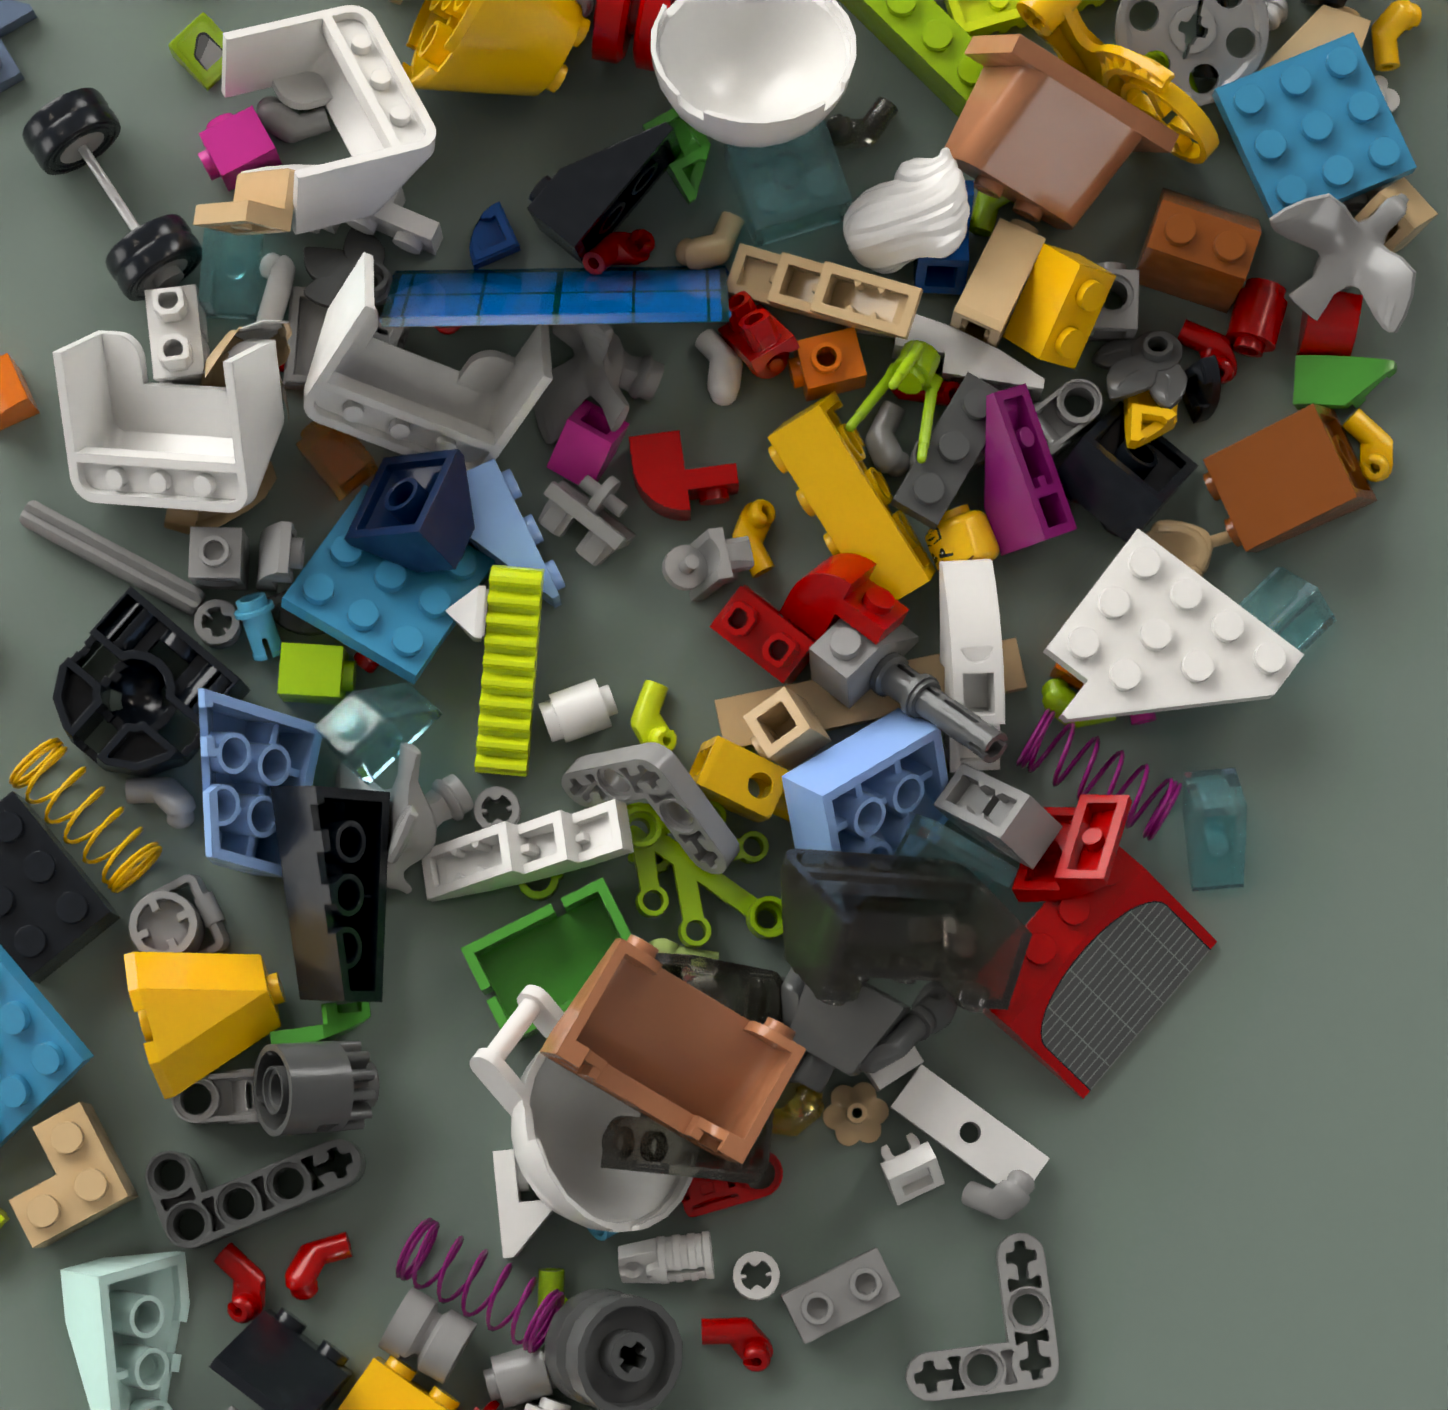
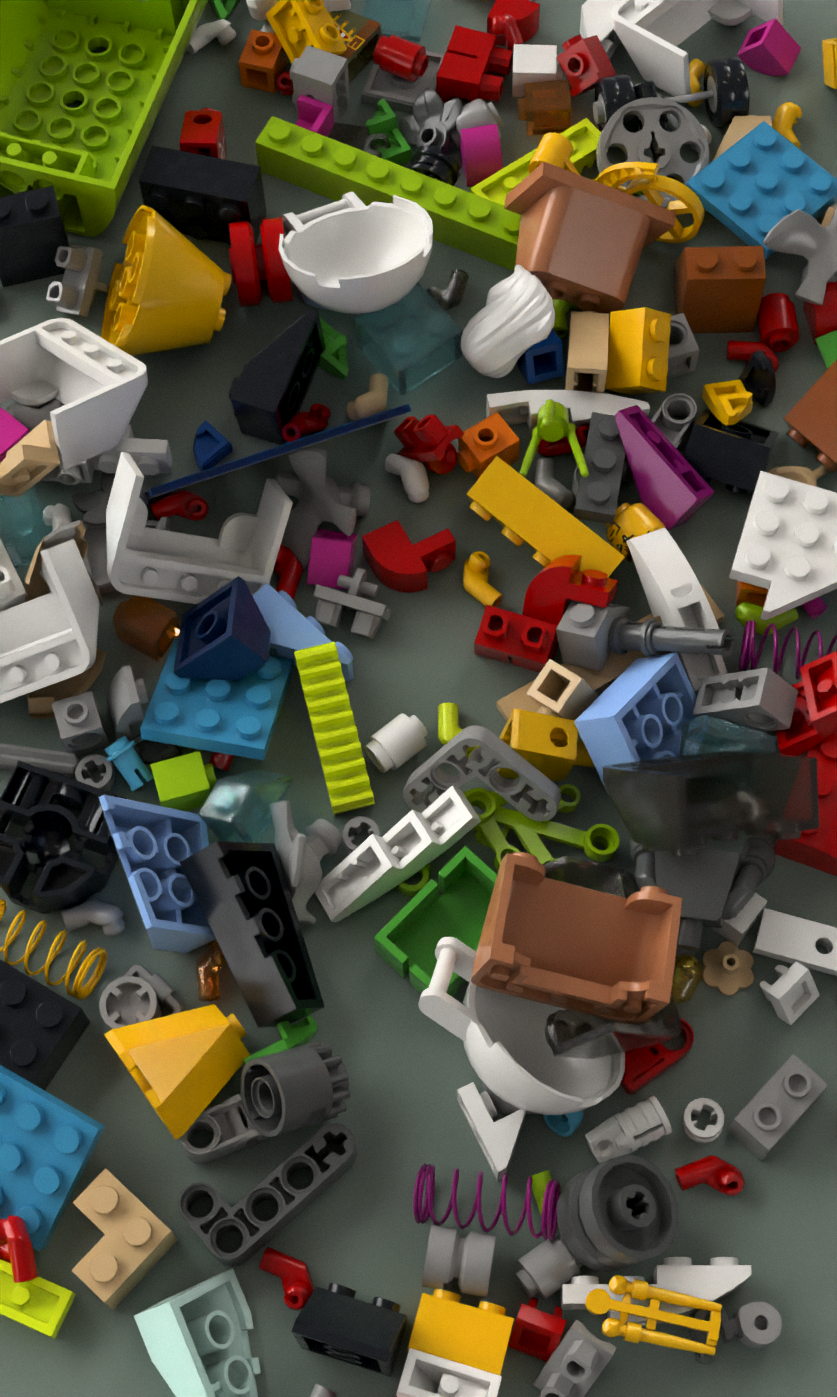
camera: 15 degrees left, 15 degrees down
red arm [285,1232,353,1301] -> none
white slope [445,585,489,642] -> none
light grey hips [662,527,754,602] -> none
tan slope [727,243,923,339] -> none
dark grey plate [1092,330,1188,409] -> none
none -> clear orange arm [196,940,228,1001]
none -> red arm [273,544,303,600]

